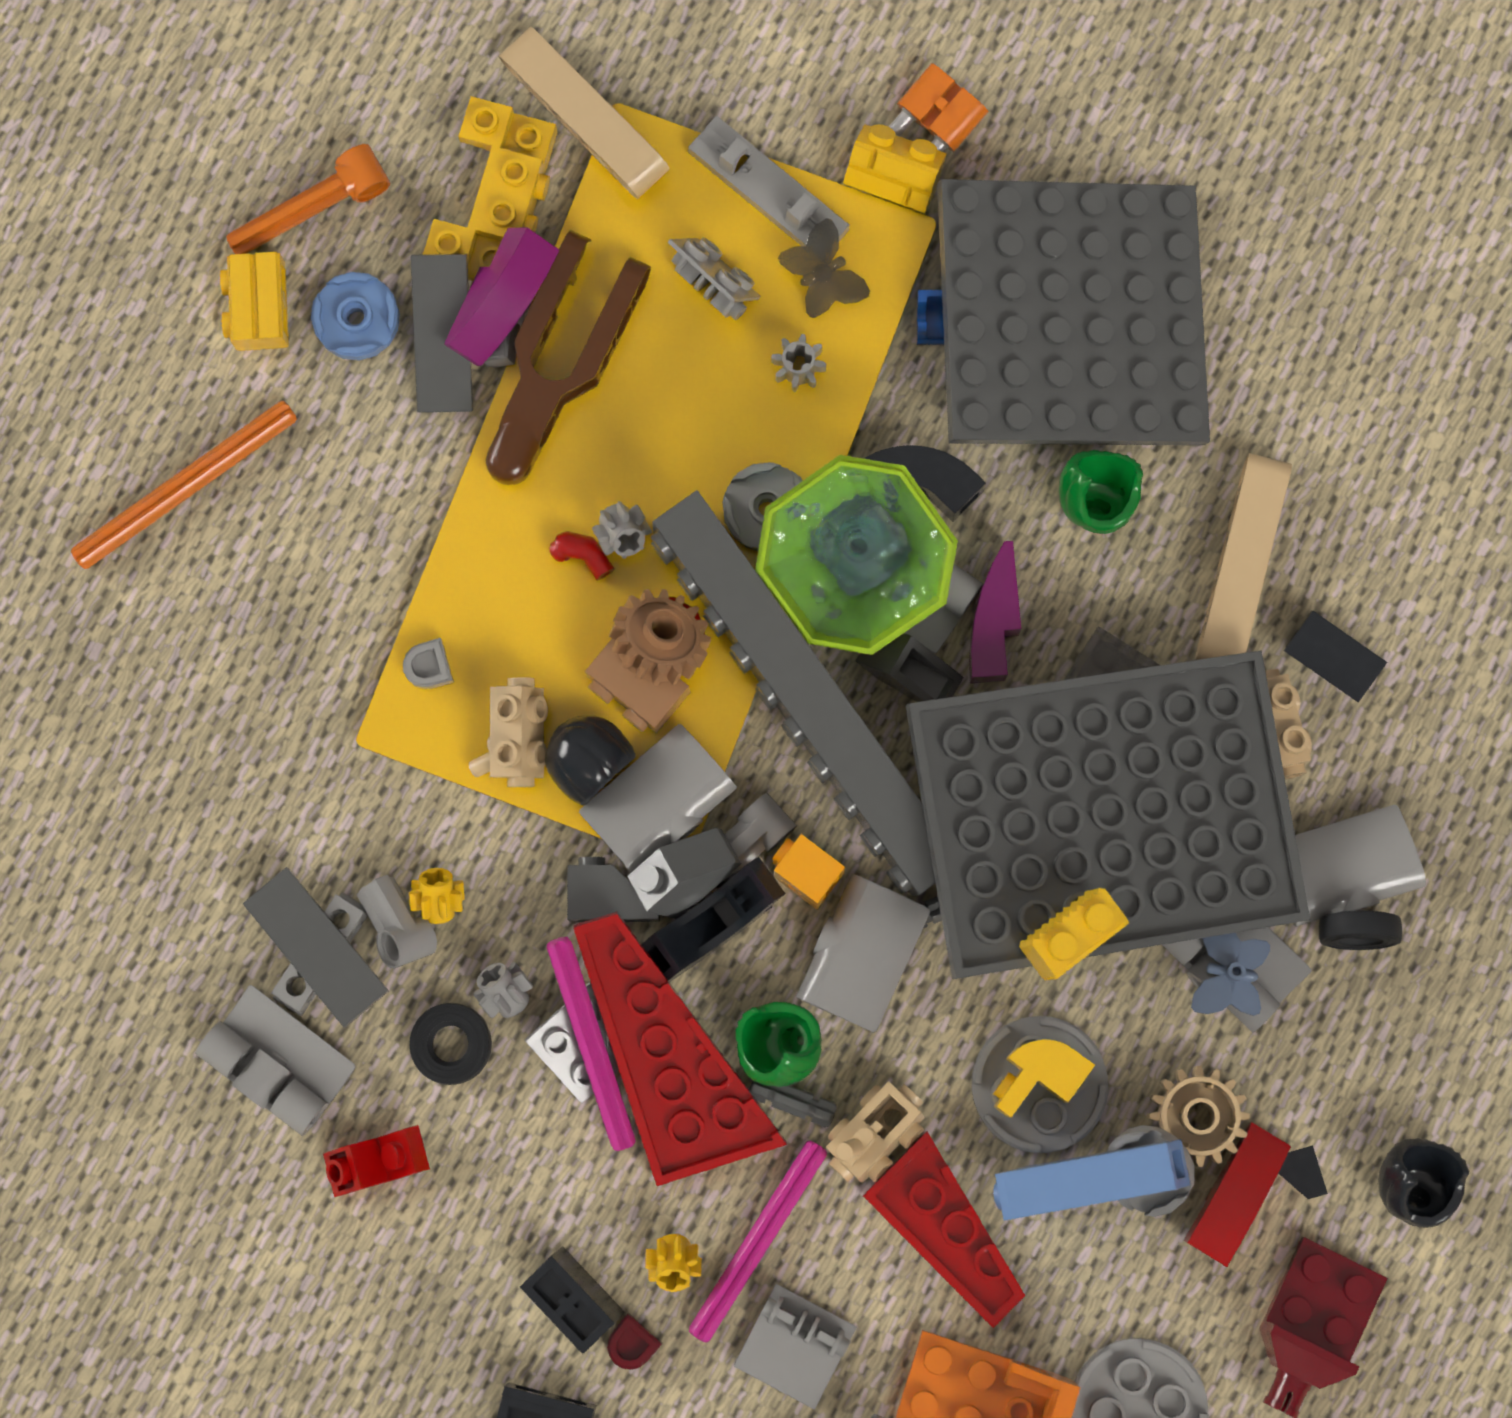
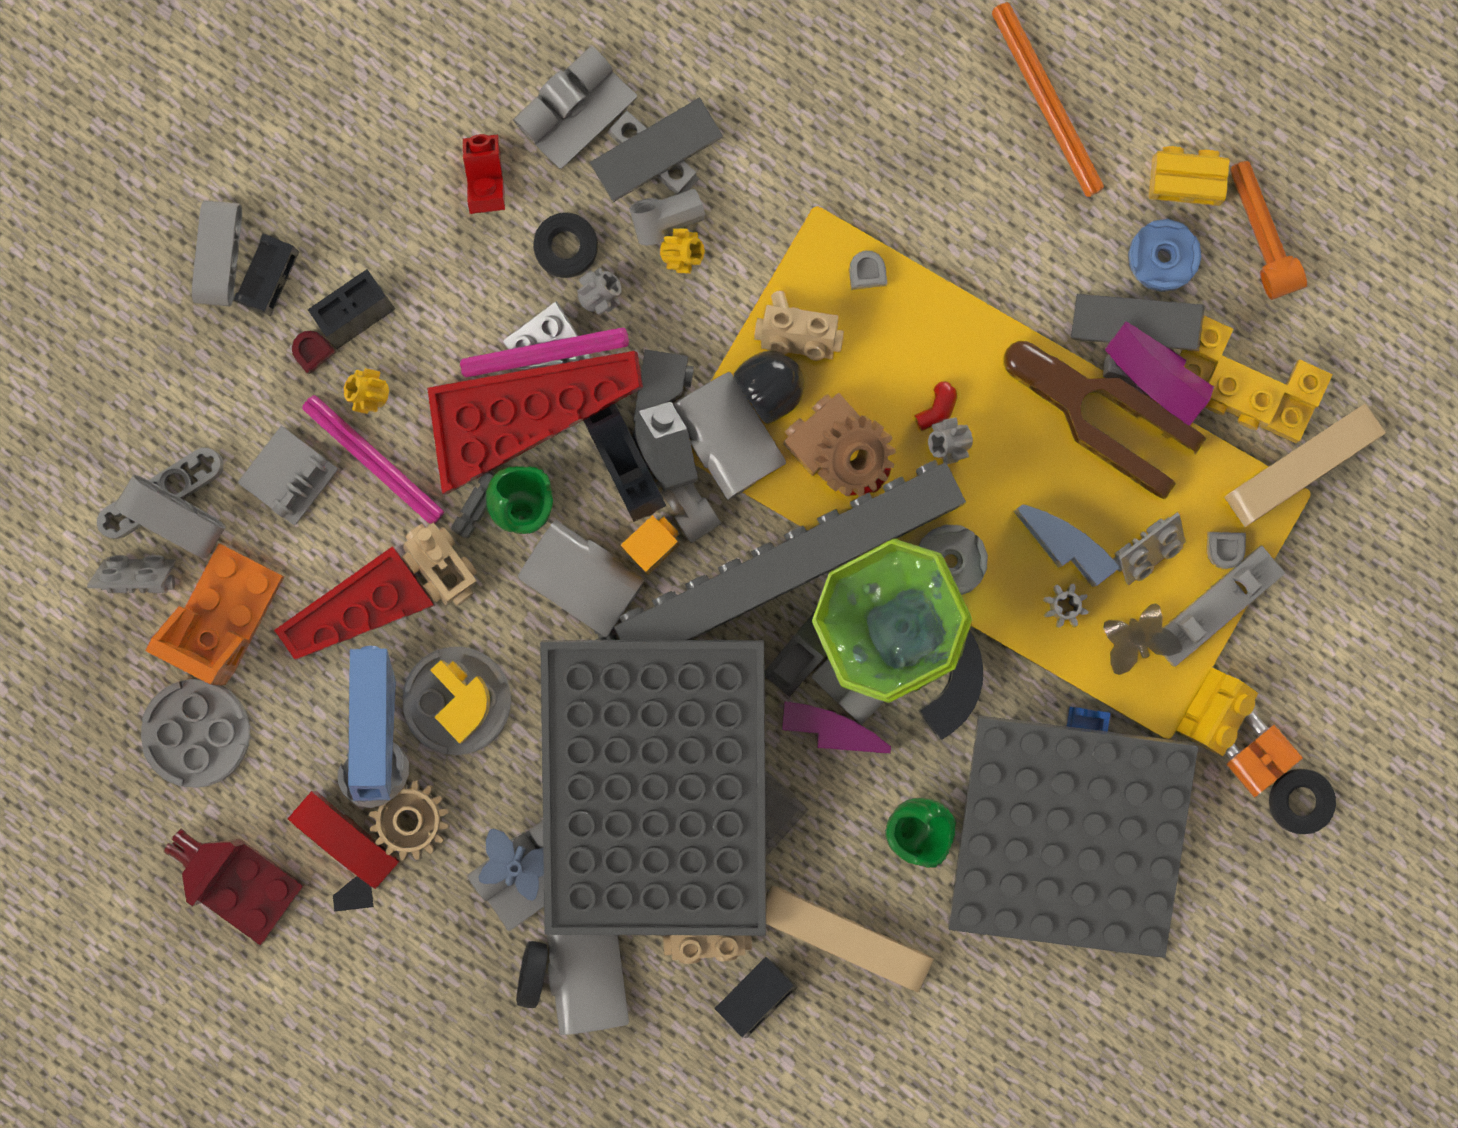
camera: 95 degrees right, 5 degrees up
yellow brick [1019,888,1129,981] -> none
black piece [1378,1138,1470,1228] -> none
none -> sand blue slope [1013,504,1120,587]
none -> light grey tile [1207,532,1246,569]
none -> black tyre [1269,769,1336,834]

